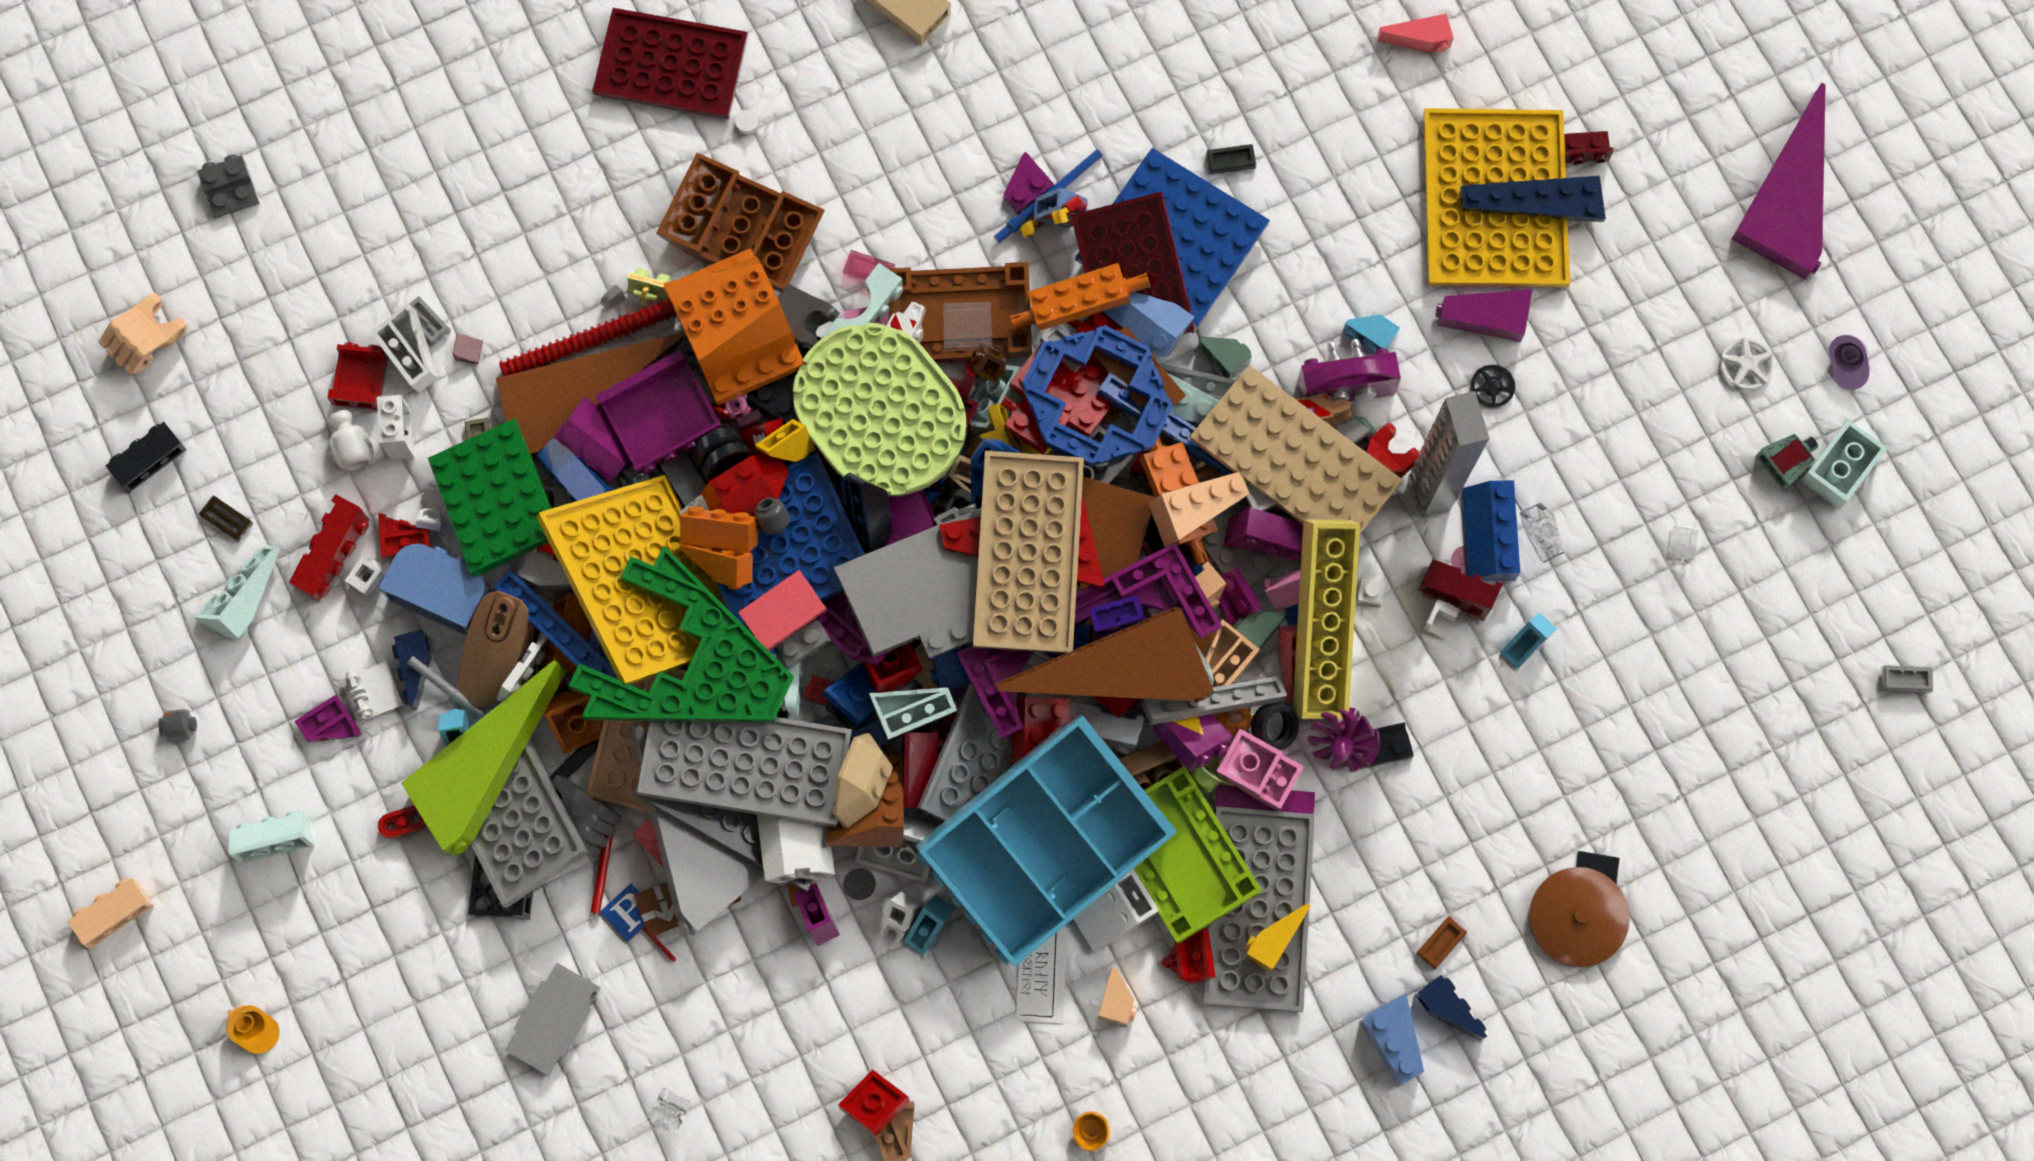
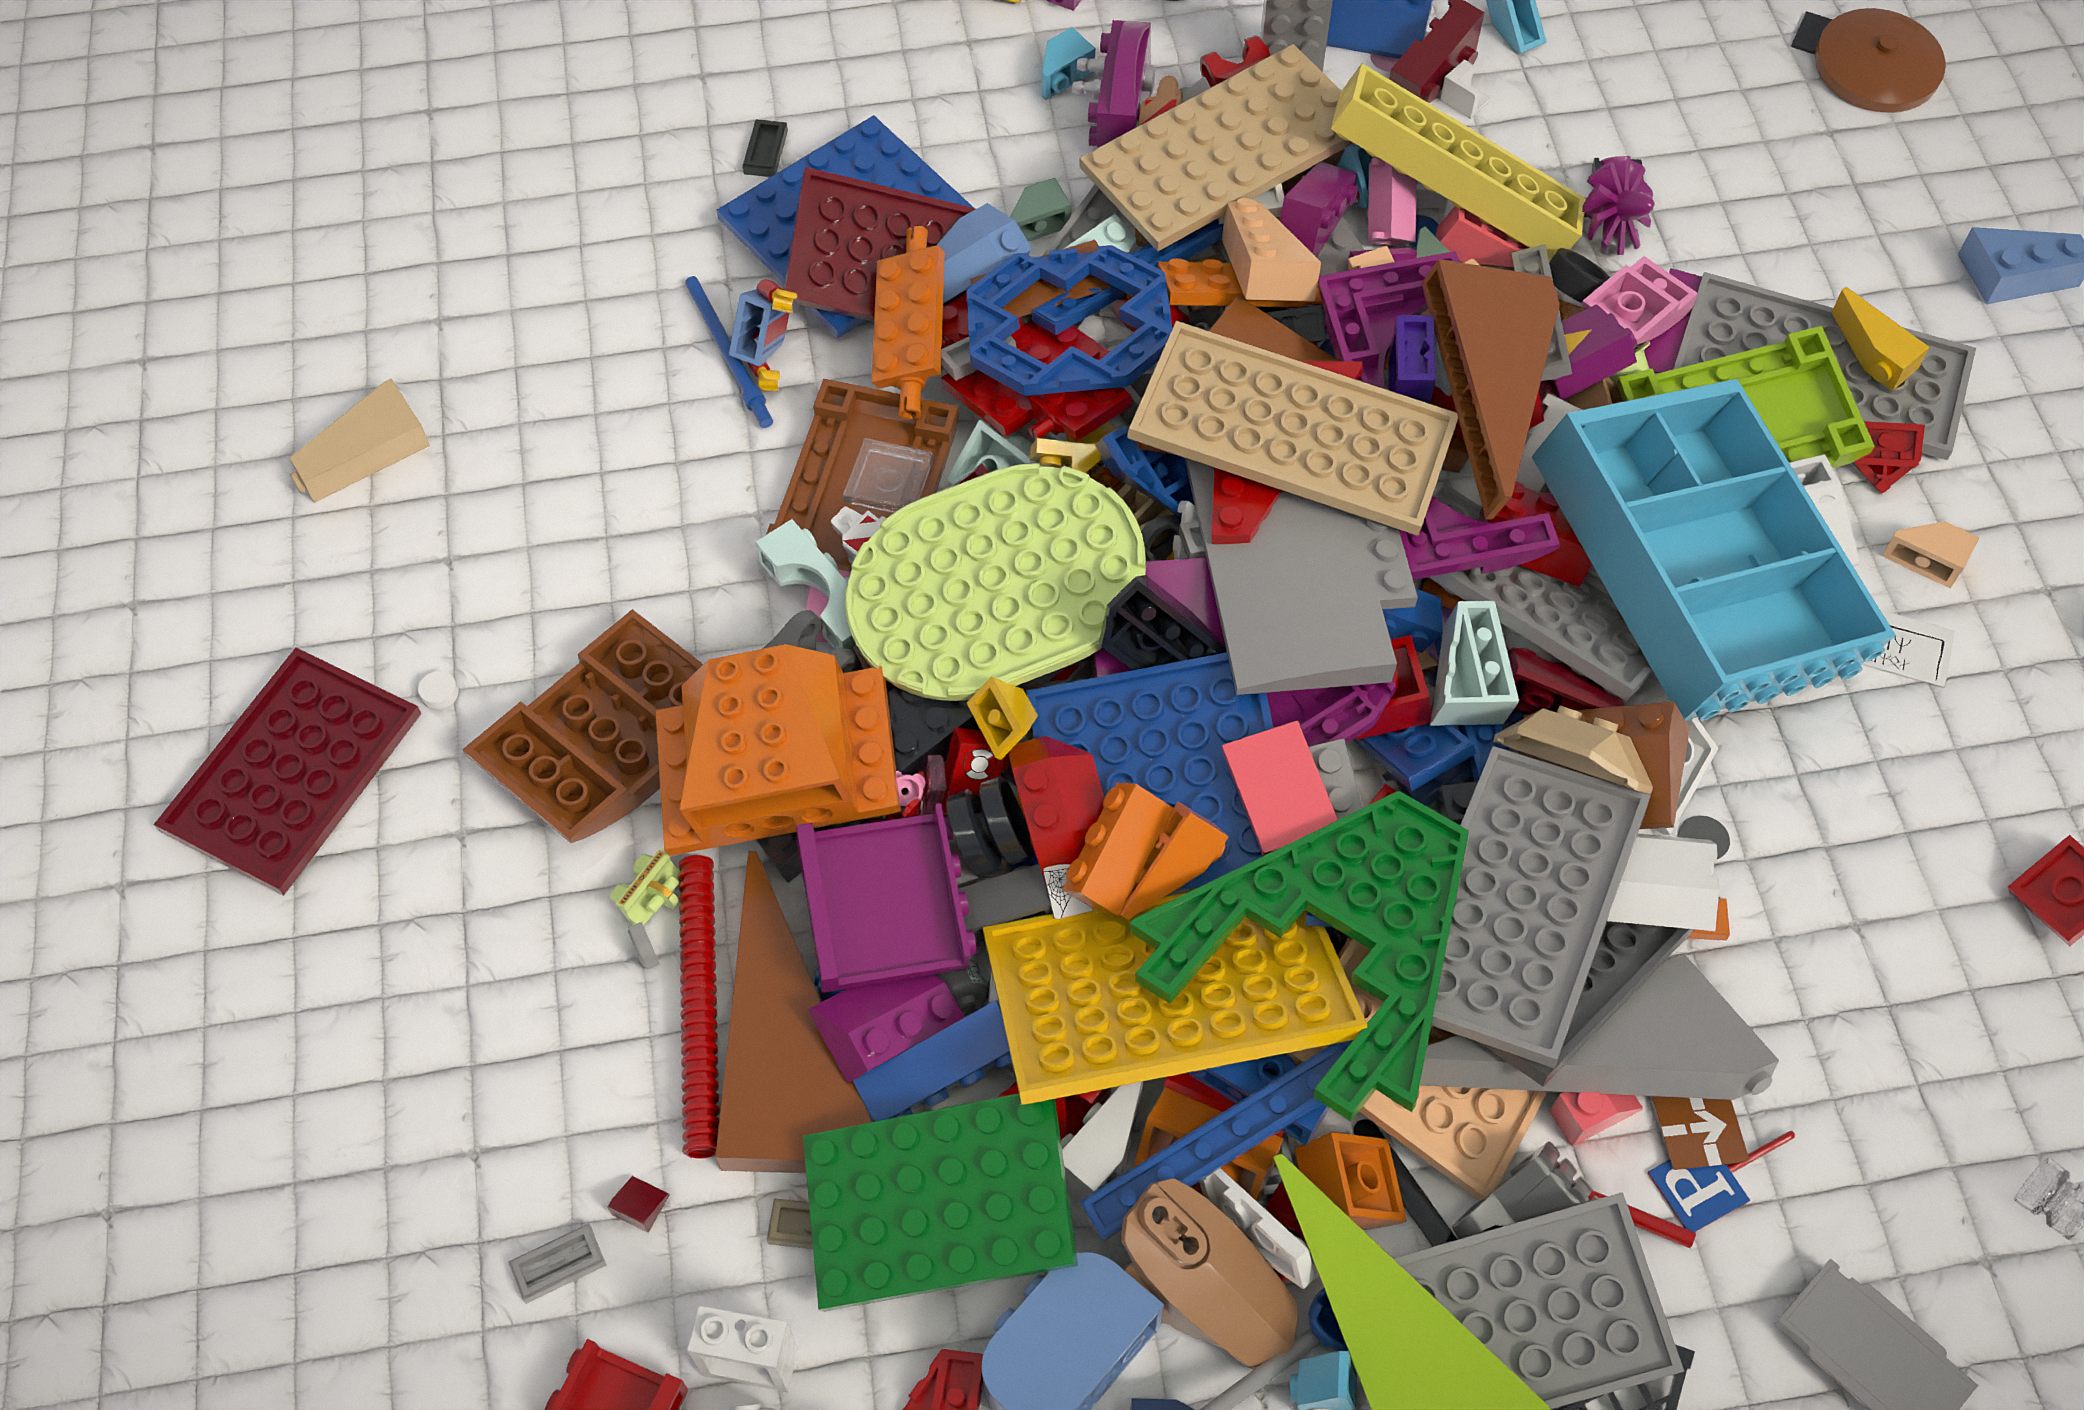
camera: 70 degrees left, 15 degrees down
white wedge [370,303,438,393] -> none
white tile [416,508,442,531] -> none
dark grey head [754,498,790,535] -> none
magenta slope [793,883,840,946] -> none
clear pink tile [843,250,895,280] -> none
white brick [882,892,923,943] -> none
medium azure slope [903,894,956,956] -> none
reddish brown brick [970,343,1007,383] -> none
magenta wing [1003,152,1054,214] -> none
dark blue slope [1414,975,1487,1041] -> none
dark orange tile [1416,916,1467,970] -> none

